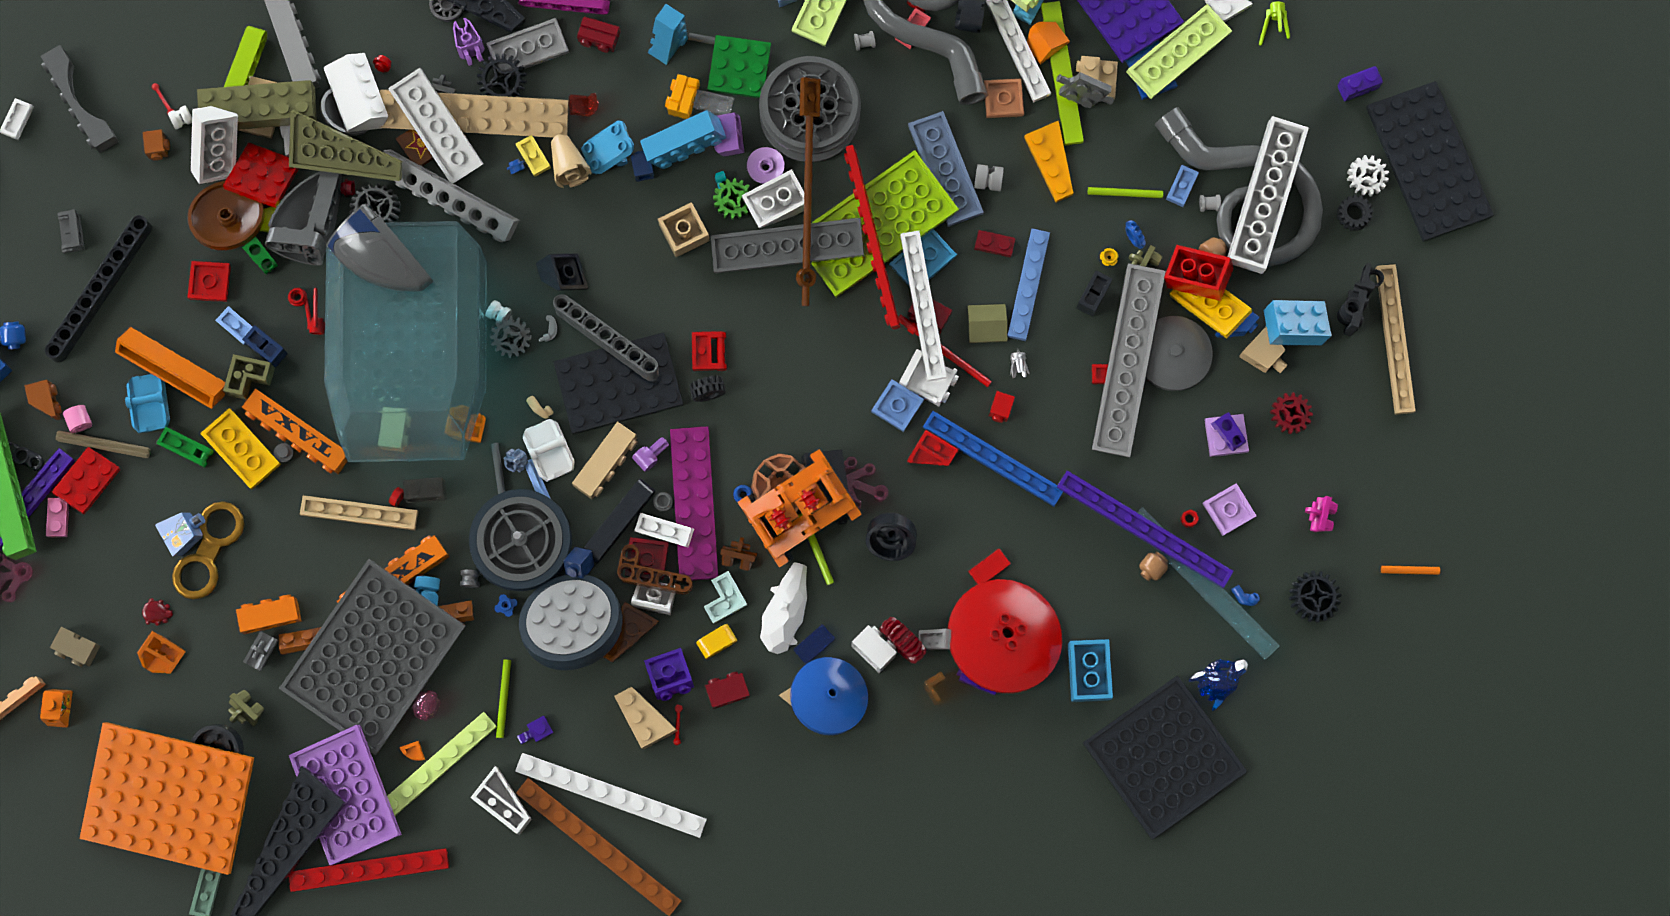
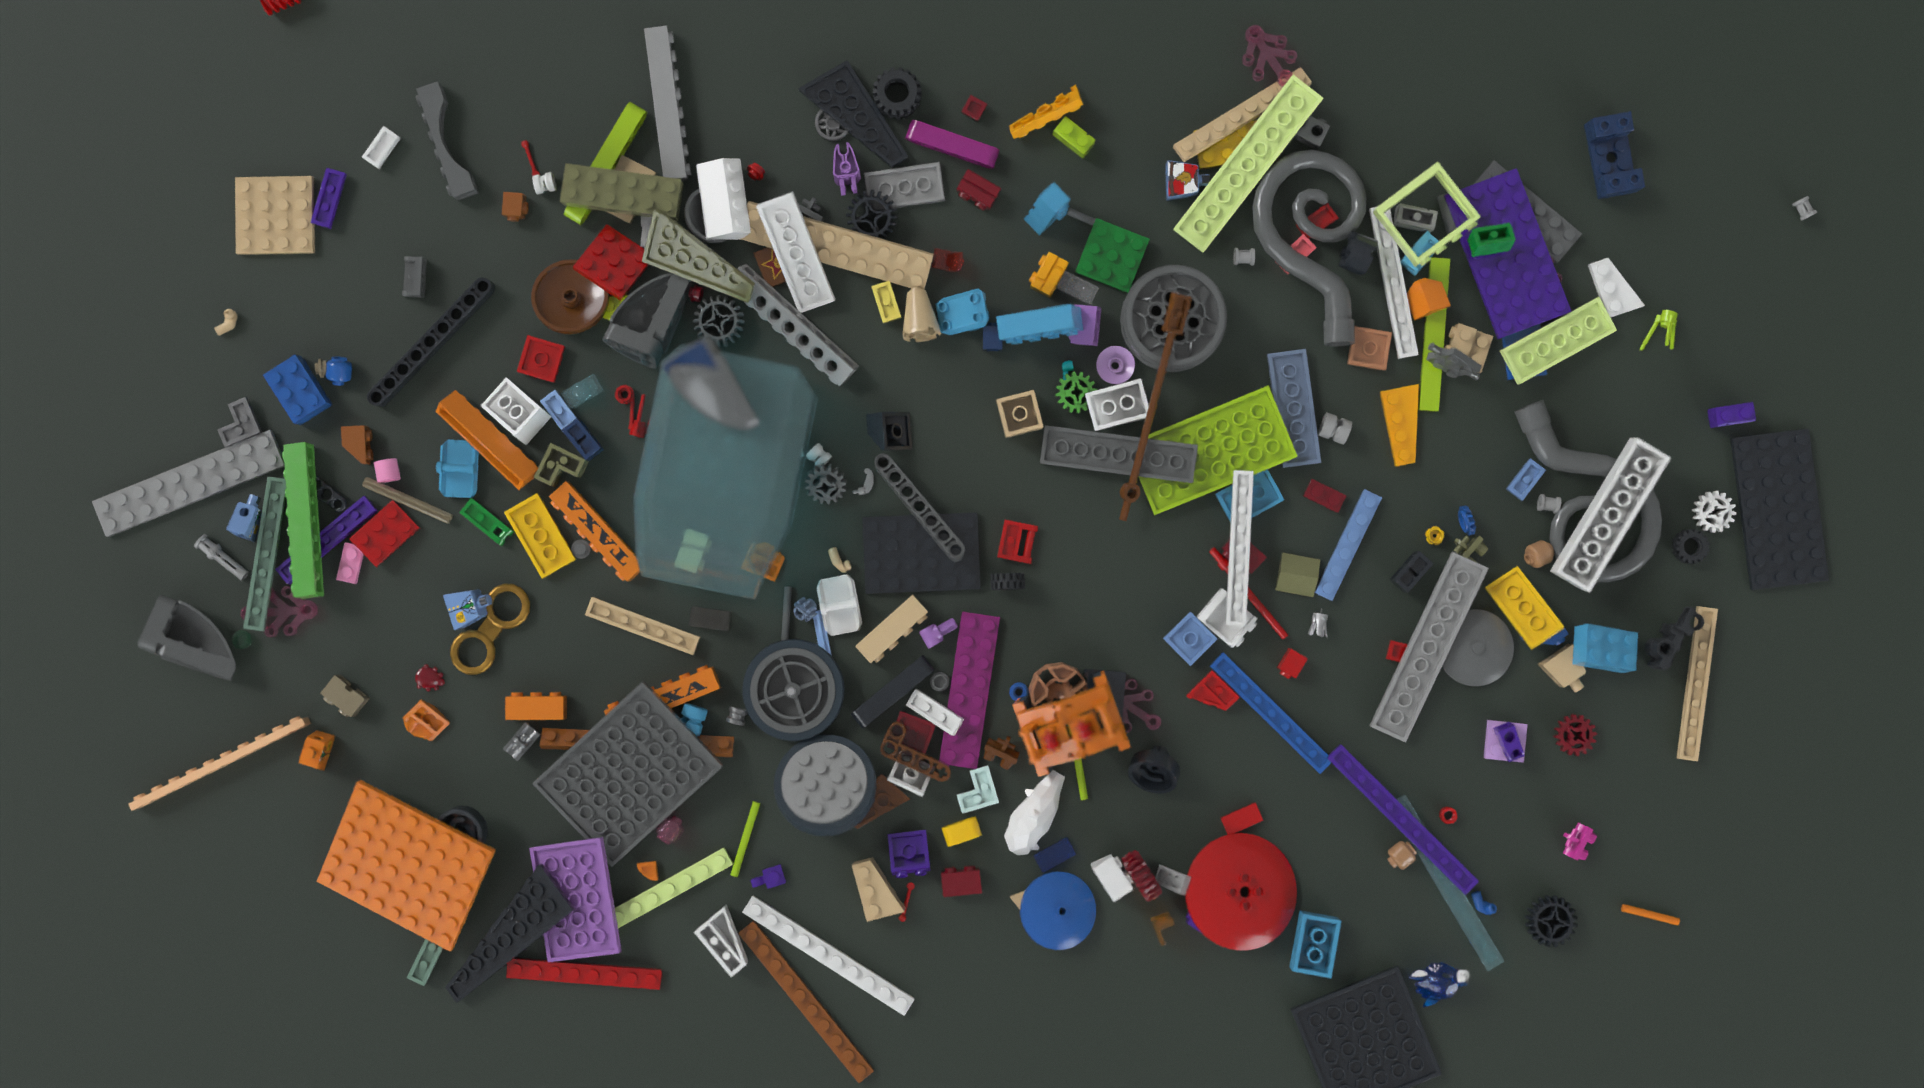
camera: 15 degrees right, 10 degrees up
white slope [191,106,238,184] -> none
olive hips [228,690,264,727] -> none
green leg [242,237,278,275] -> none
red tile [389,487,407,508] -> none
blue plate [495,594,517,617] -> none
blue plate [507,159,525,174] -> none
dark blue brick [564,547,595,579] -> none
red plate [844,145,901,330] -> none
lime bar [1087,187,1163,198] -> none
red brick [1164,245,1233,301] -> none
lavender plate [1203,483,1256,536] -> none
none -> white slope [481,378,551,445]
none -> clear light blue tile [561,374,604,410]

